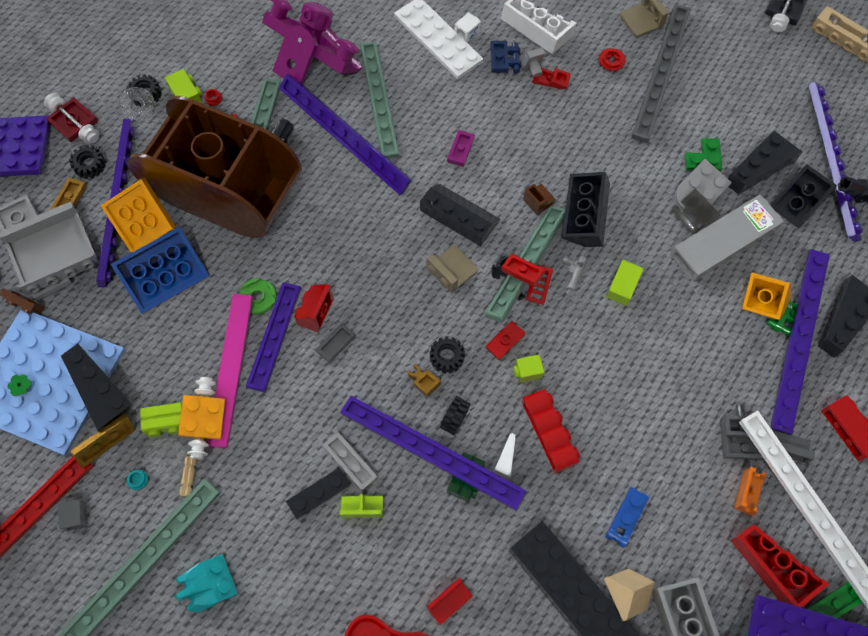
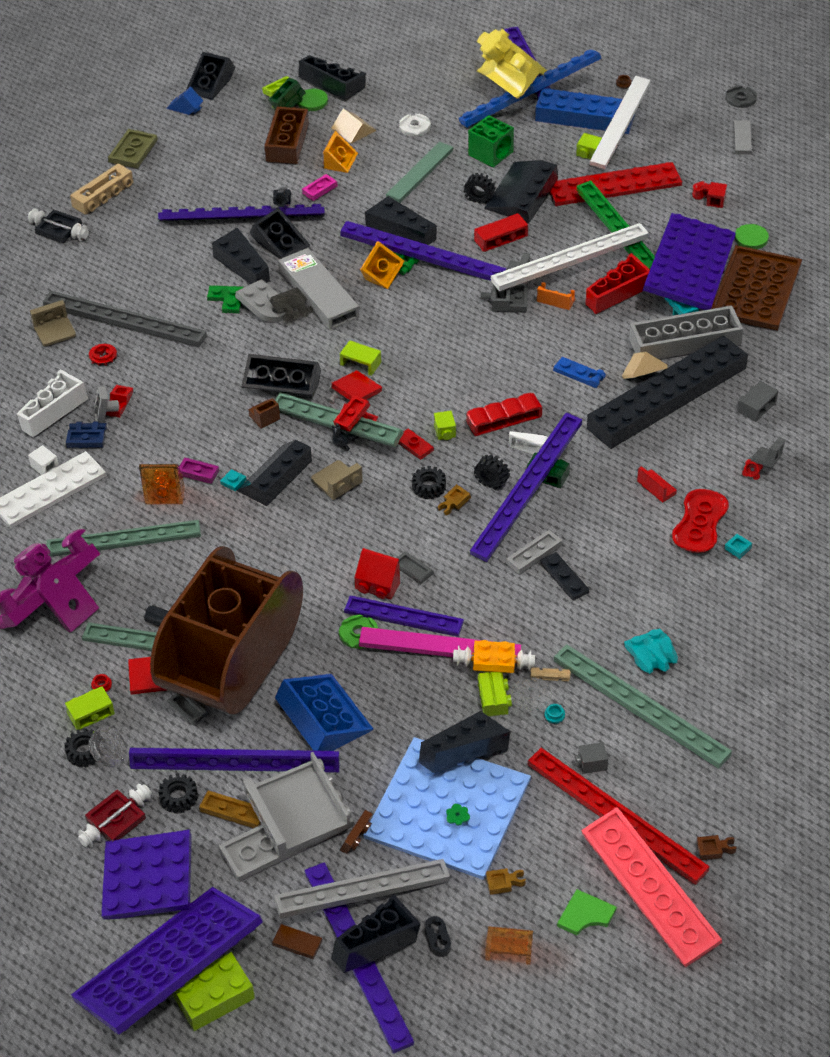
camera: 85 degrees left, 20 degrees down
pearl gold plate [70,414,135,468] -> none
light orange plate [100,178,176,253] -> none
dark purple plate [279,74,412,195] -> none
lime panel [340,494,383,518] -> none
none -> clear orange slope [139,464,185,504]
none -> teal plate [220,469,247,492]
none -> red tile [331,370,382,400]

